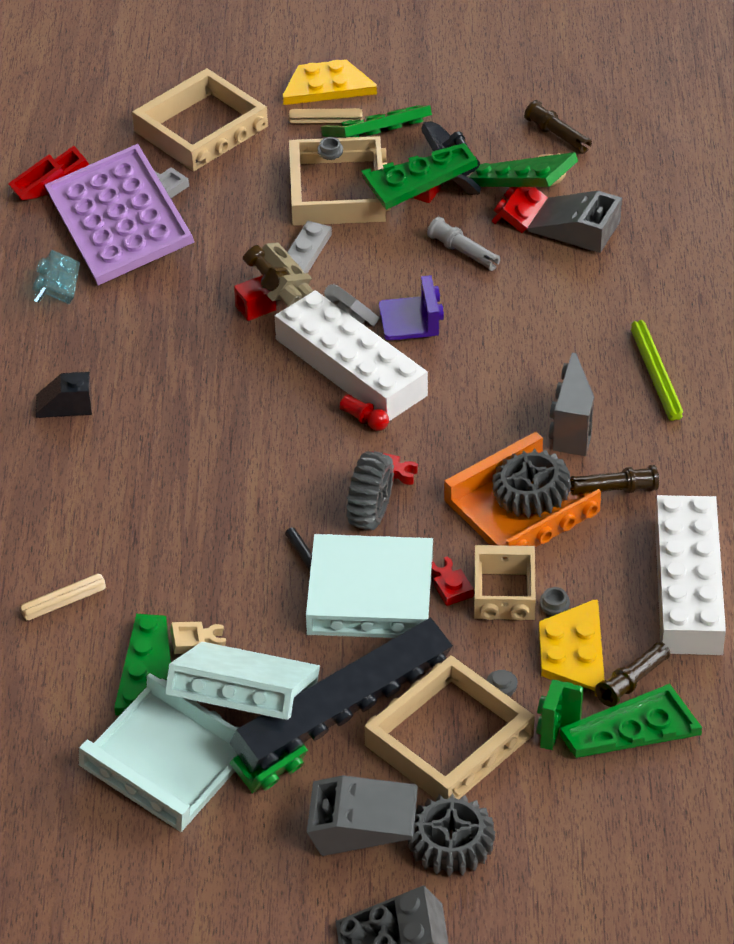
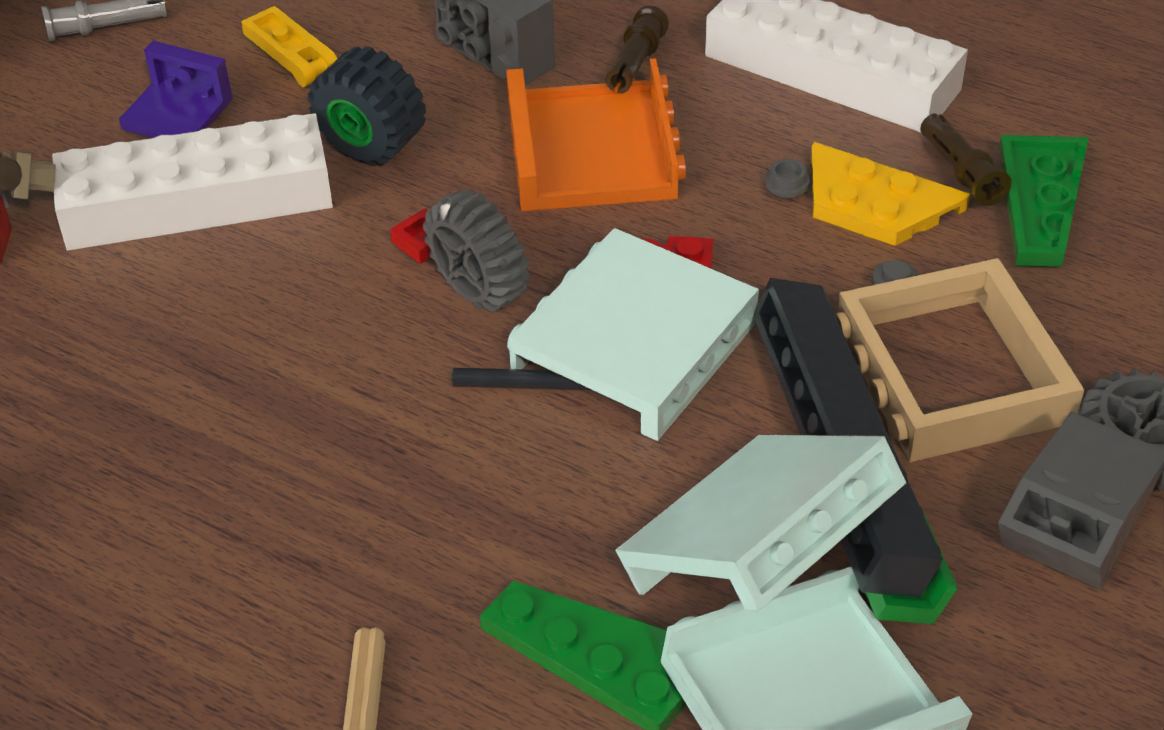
camera: 60 degrees left, 0 degrees up
tan plate [170,622,226,654] -> none
light grey hinge [324,284,380,326] -> none
red pin [339,394,389,431] -> none
tan window [474,545,536,620] -> none
dark grey gear [492,449,571,519] -> none
green bracket [536,679,583,750] -> none
none -> yellow plate [241,6,337,88]
none -> black wheel [308,46,426,166]

